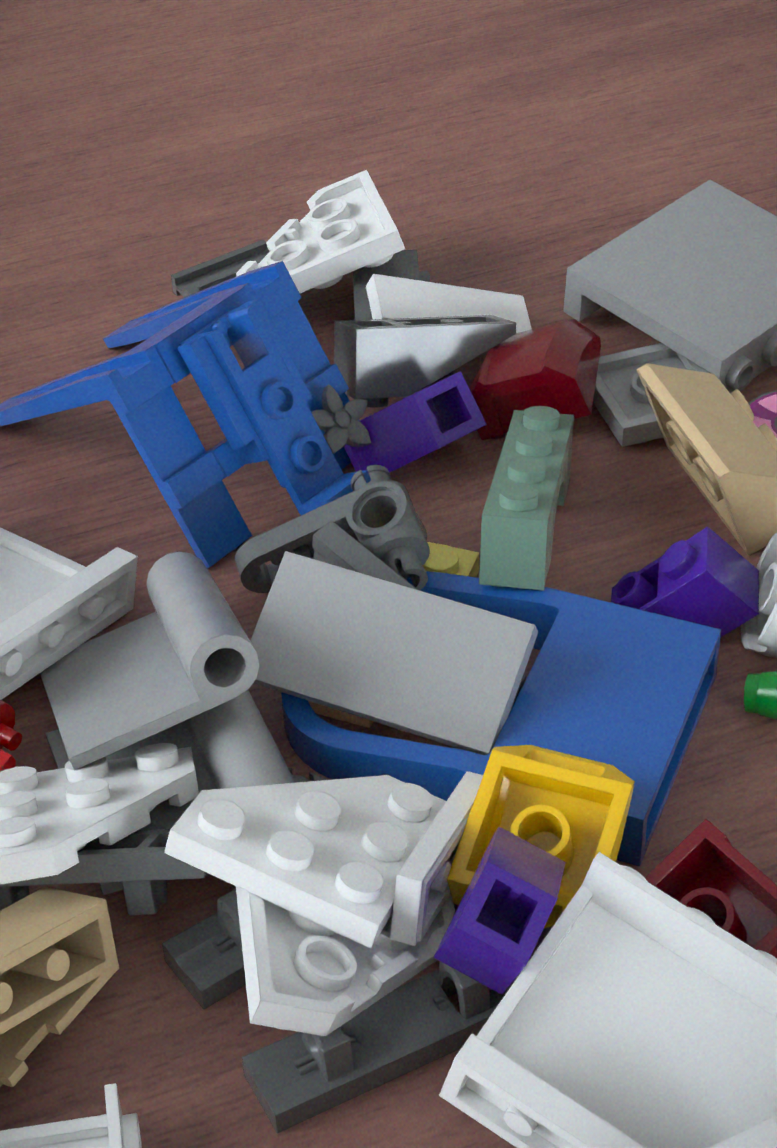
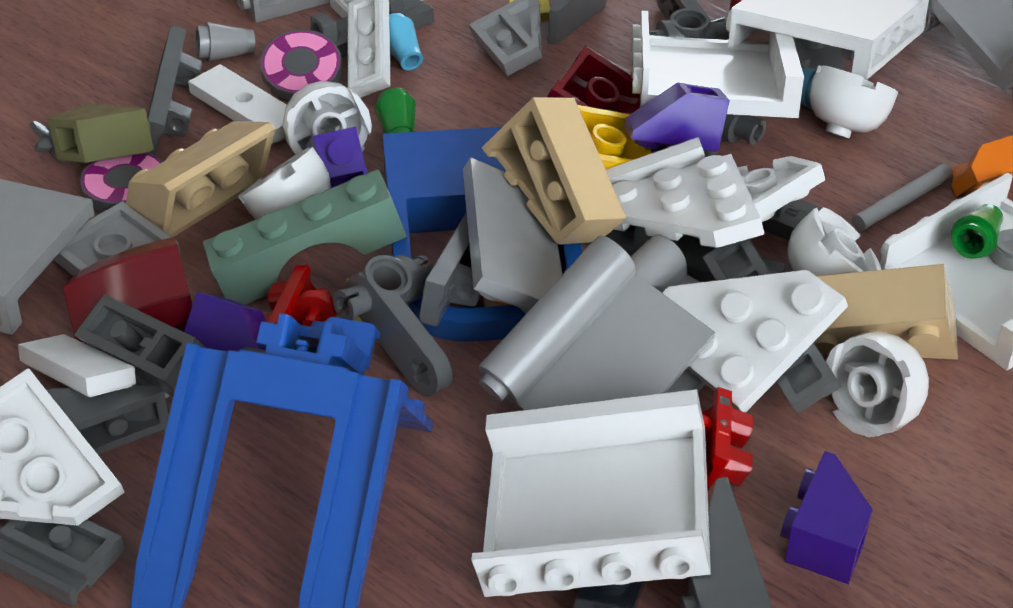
camera: 120 degrees left, 0 degrees up
none -> white cylinder [238,147,331,219]
none -> red hips [264,264,338,327]
none -> tan wedge [482,97,627,244]
none -> white cylinder [787,207,881,276]

